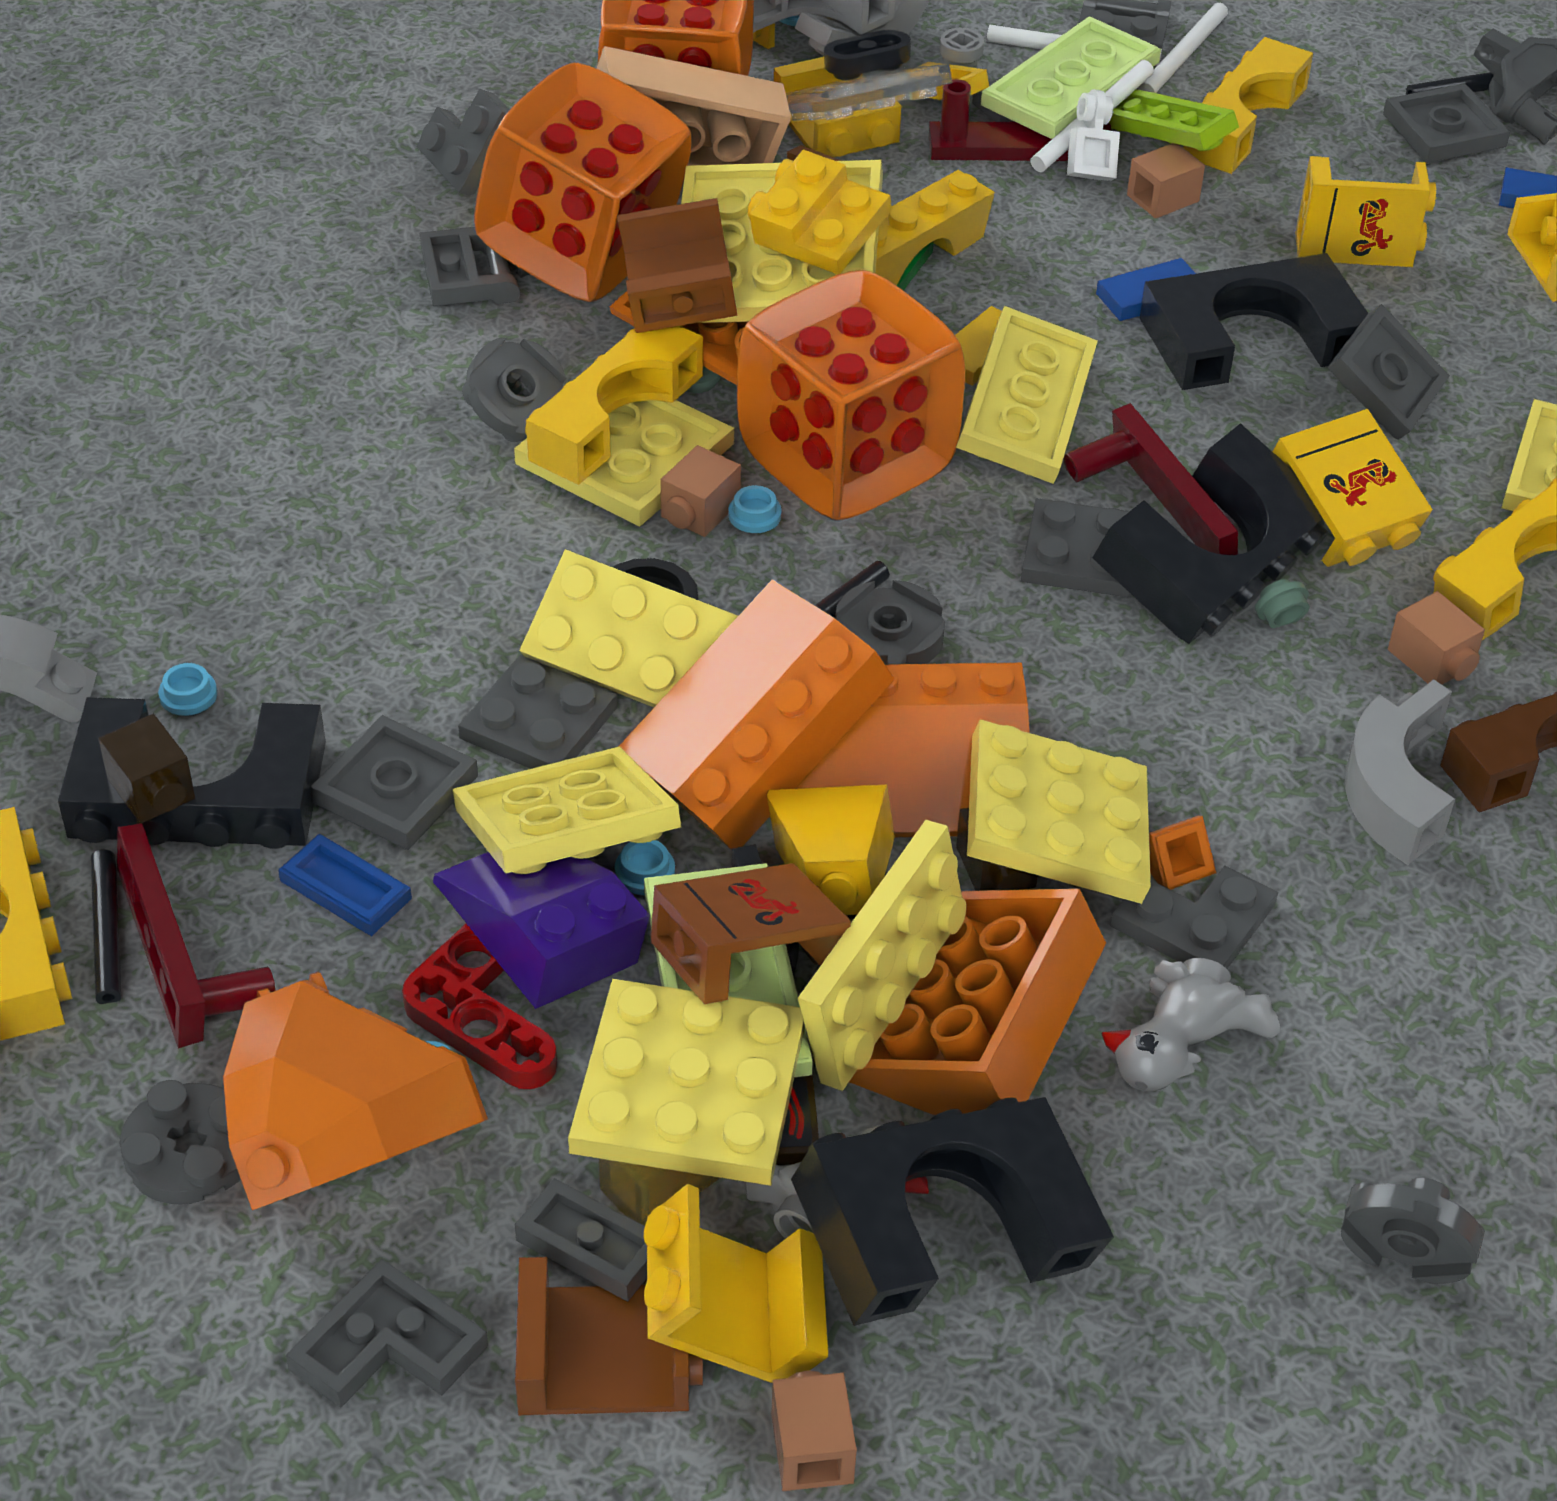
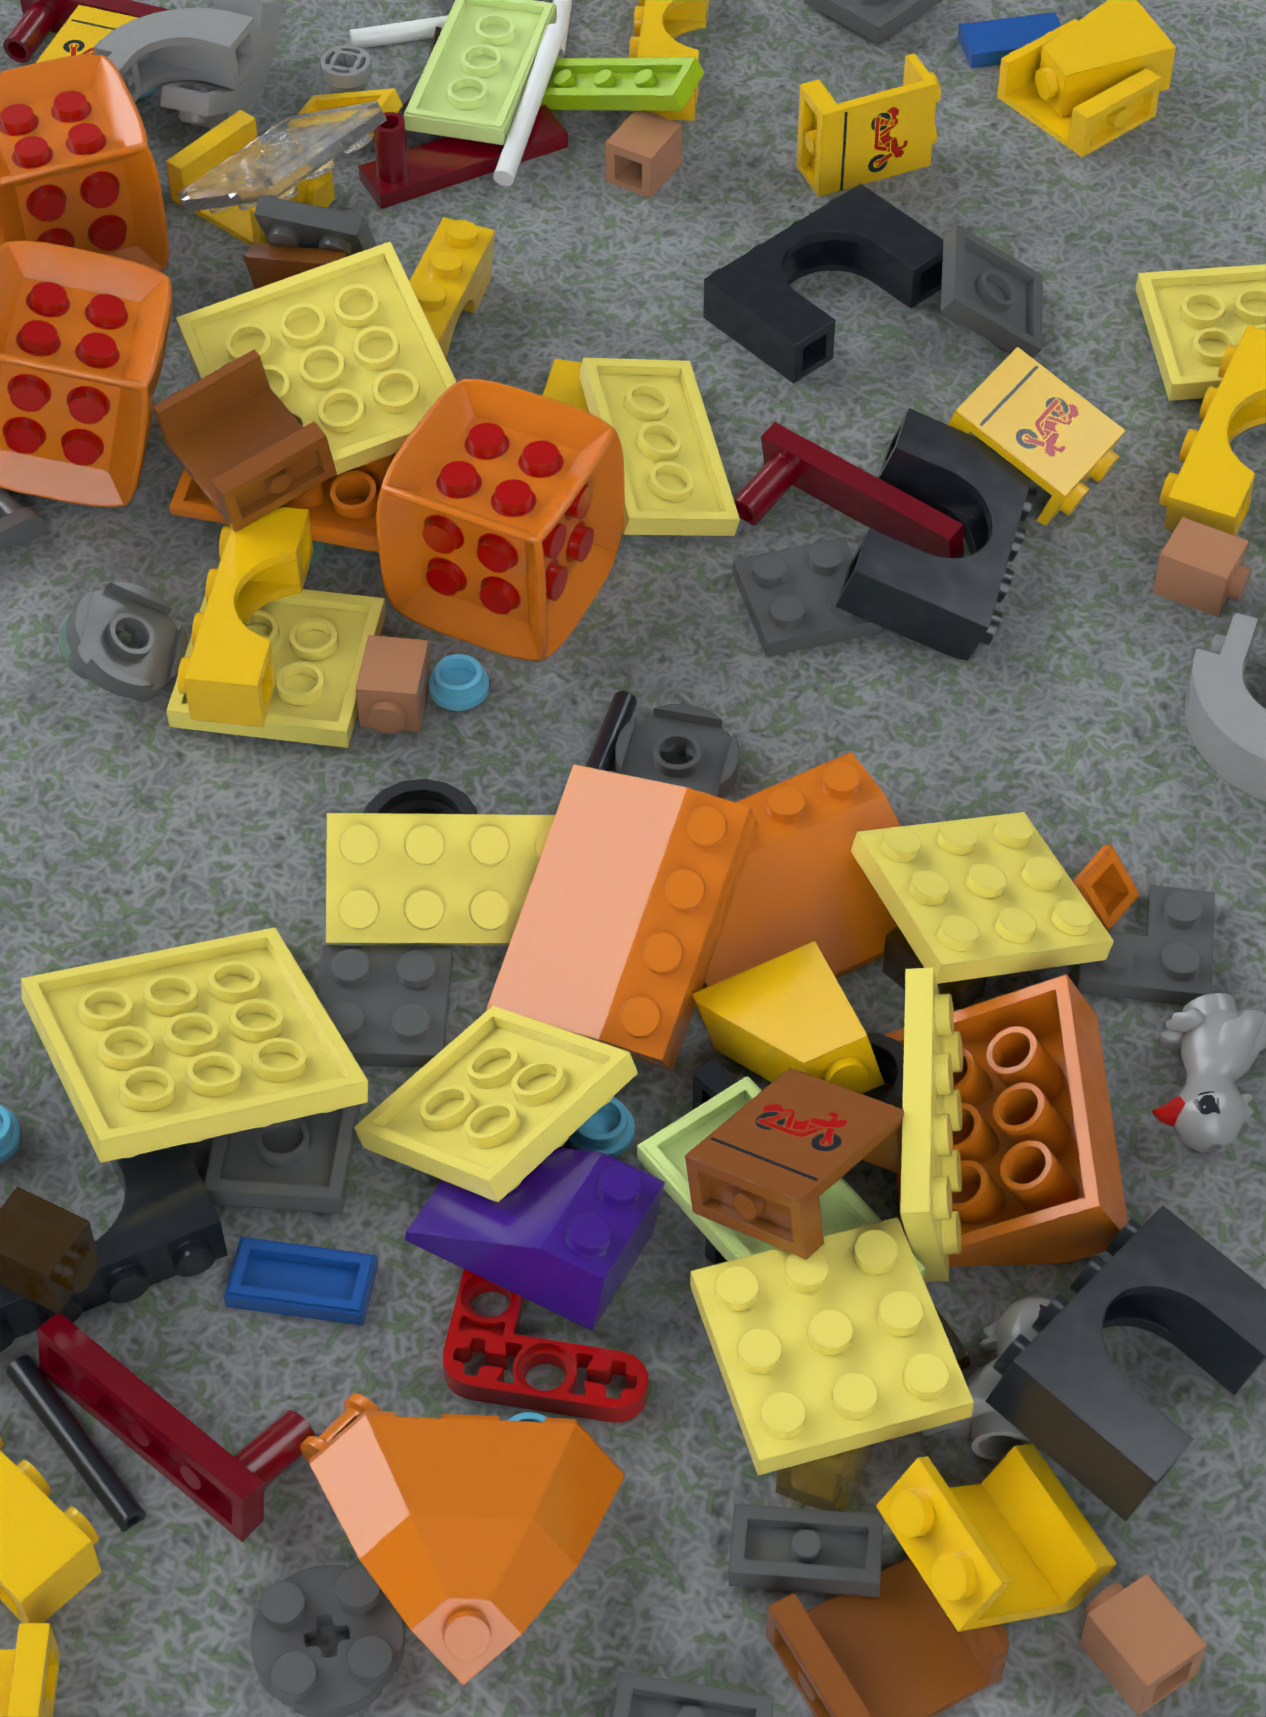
camera: 25 degrees left, 5 degrees up
light nougat brick [596,46,791,166] -> none
yellow plate [748,149,892,275] -> none
black plate [824,30,911,80] -> none
white plate [1067,89,1120,181] -> none
blue tile [1096,258,1196,321] -> none
sand green plate [1255,579,1310,628] -> none
none -> light yellow plate [21,927,368,1163]
none -> dark grey plate [254,195,377,256]

